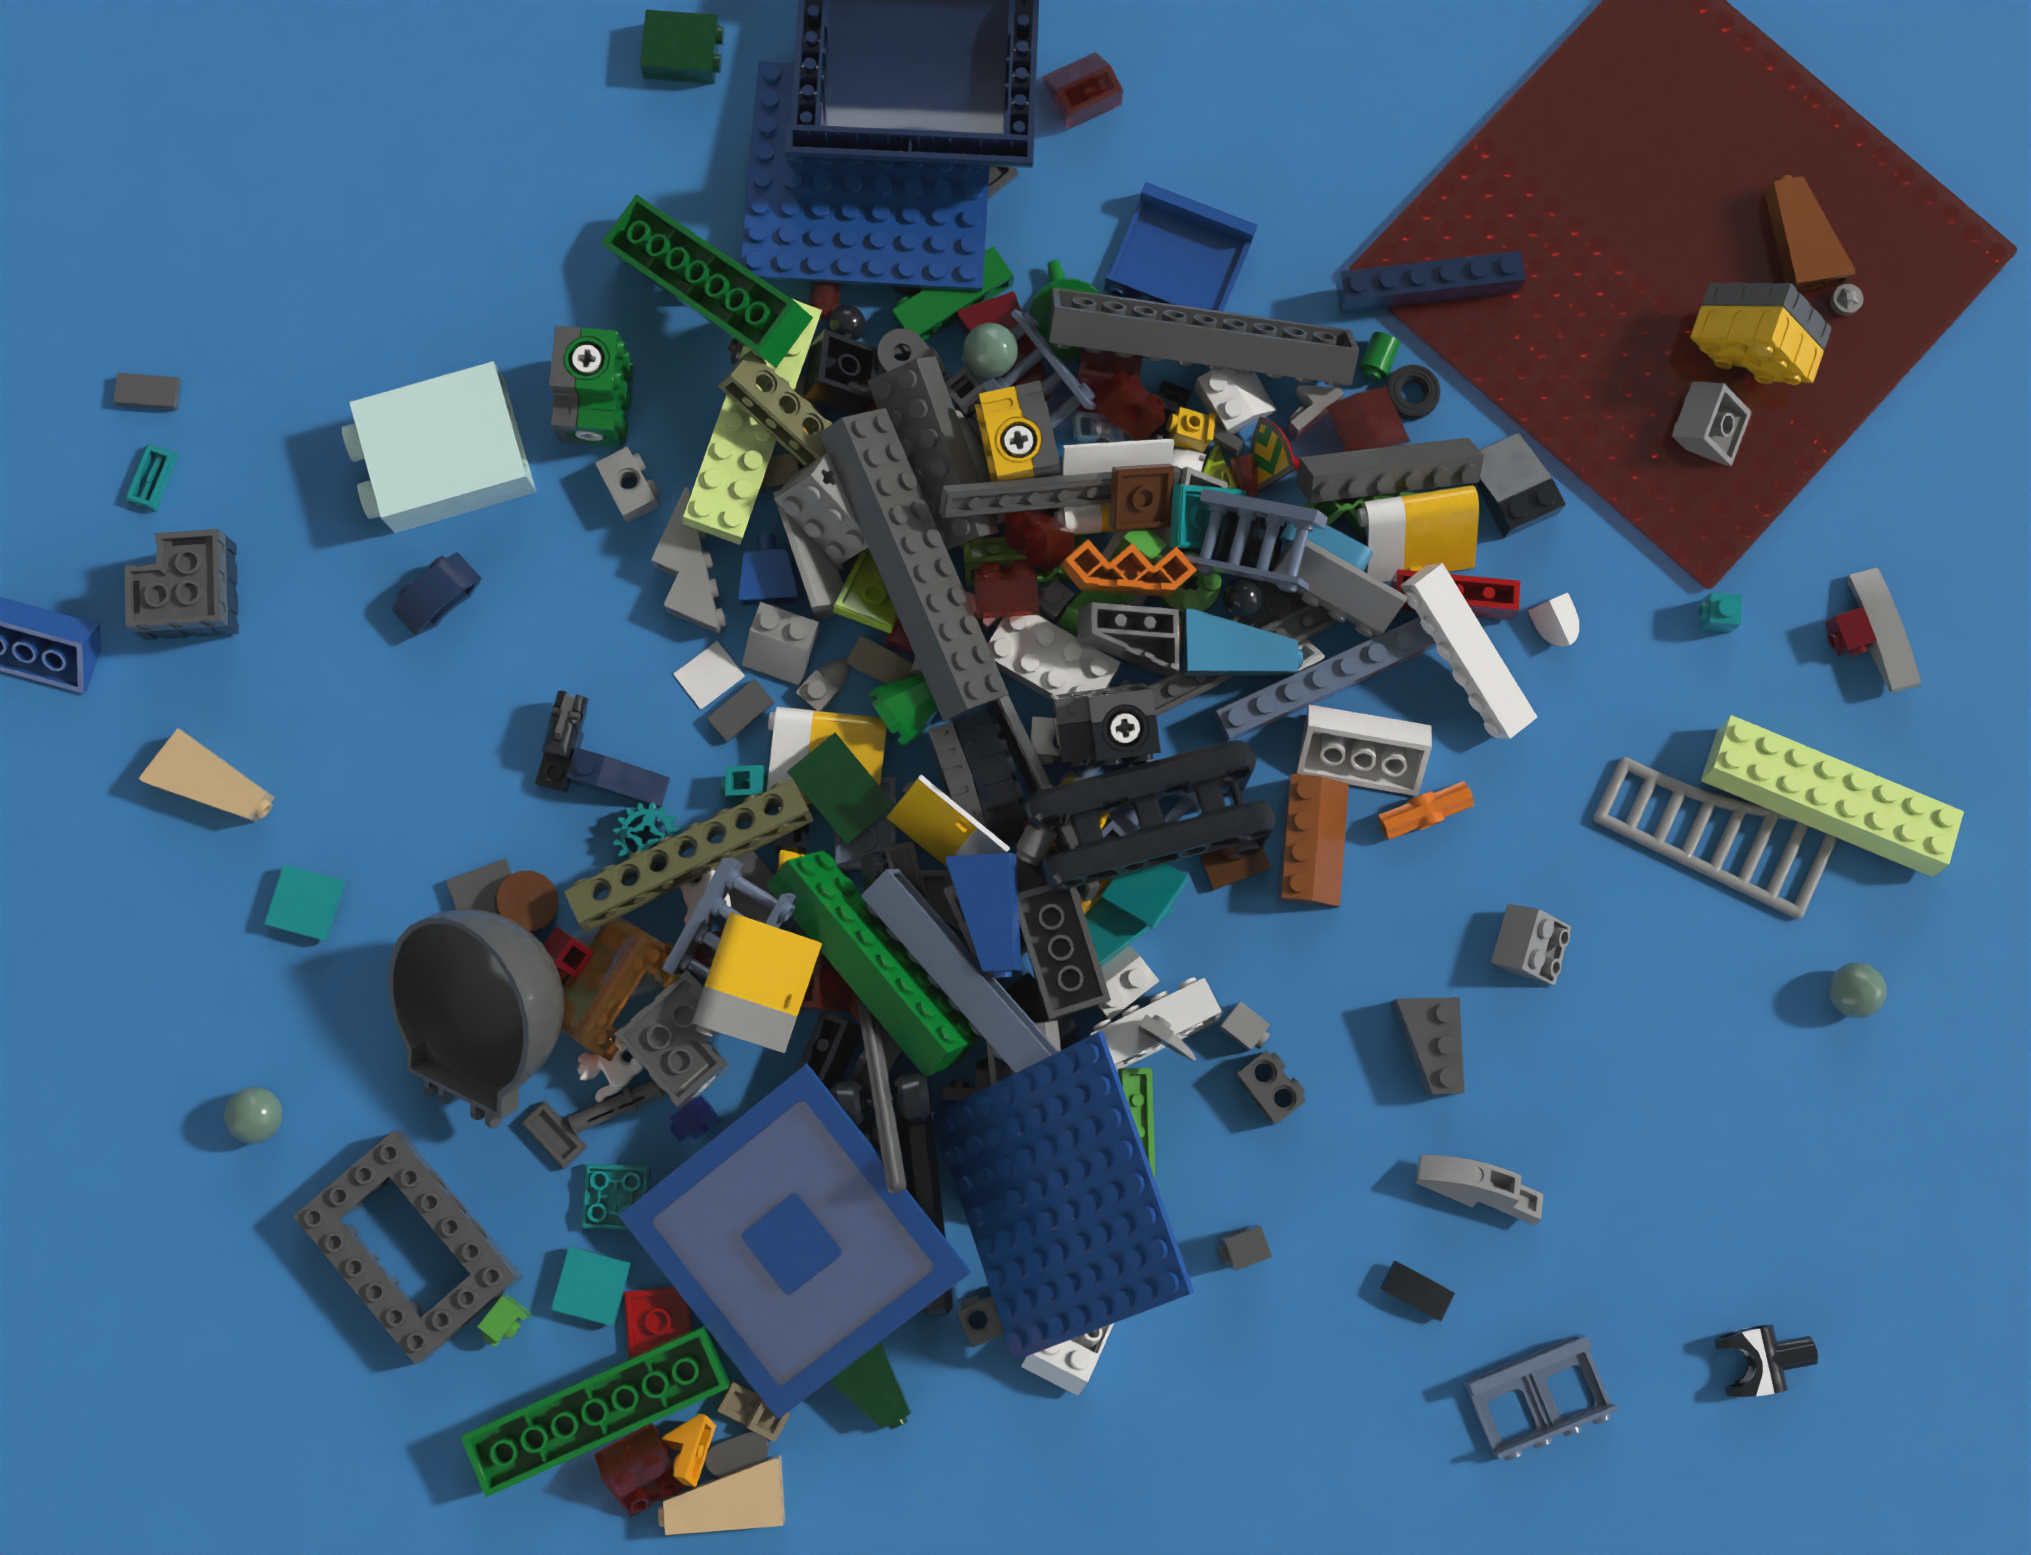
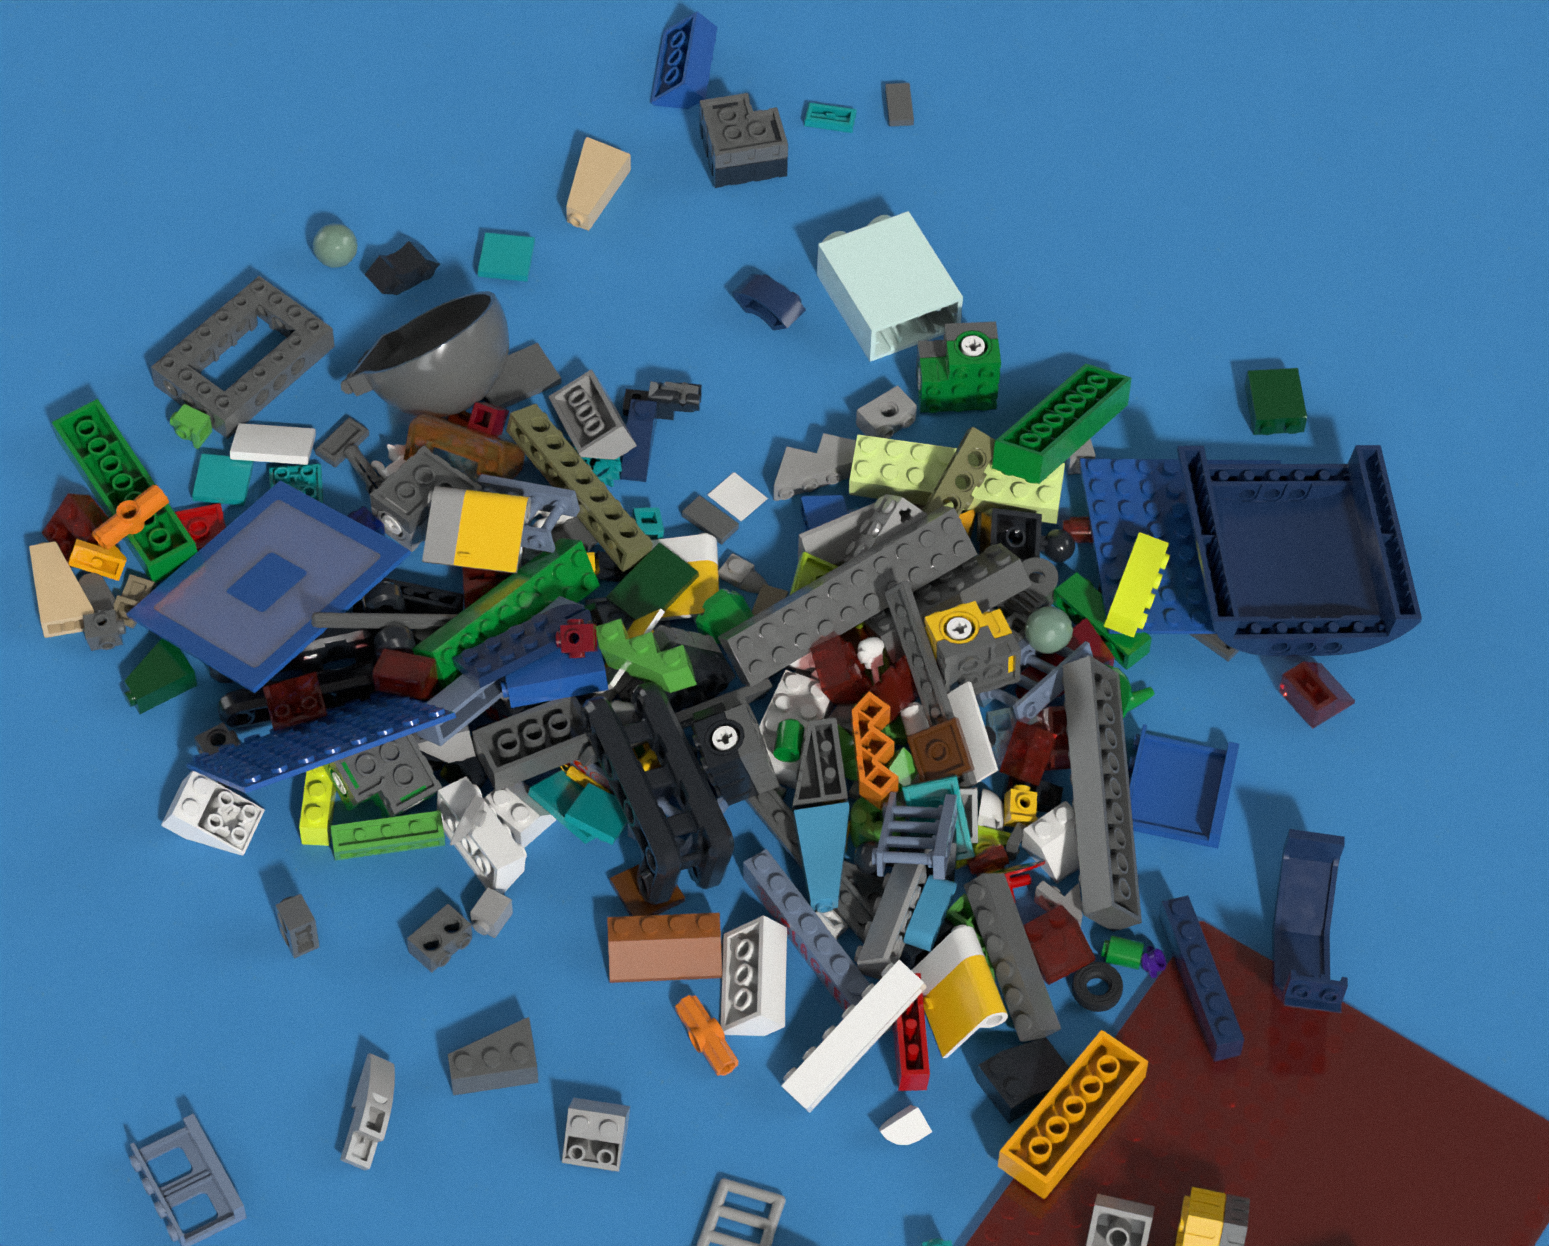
camera: 85 degrees right, 25 degrees down
reddish brown tile [494,870,559,933] -> none
light grey slope [742,602,821,686] -> none
black slope [1380,1260,1455,1322] -> none
none -> dark grey brick [83,609,126,651]
none -> orange piece [92,485,169,550]
none -> white tile [230,423,316,465]
none -> clear red slope [263,672,328,731]
none -> black brick [365,241,440,295]
none -> clear red slope [373,649,439,701]
none -> dark blue plate [452,604,593,688]
none -> light grey slope [549,369,637,460]
none -> dark red brick [556,619,598,658]
none -> bright green brick [596,619,697,693]
none -> green brick [773,718,805,763]
none -> white piece [857,637,884,684]
none -> light orange brick [997,1030,1149,1199]
none -> neon yellow brick [1104,532,1170,638]
none -> dark purple plate [1141,946,1166,978]
none -> dark blue panel [1272,829,1348,1013]

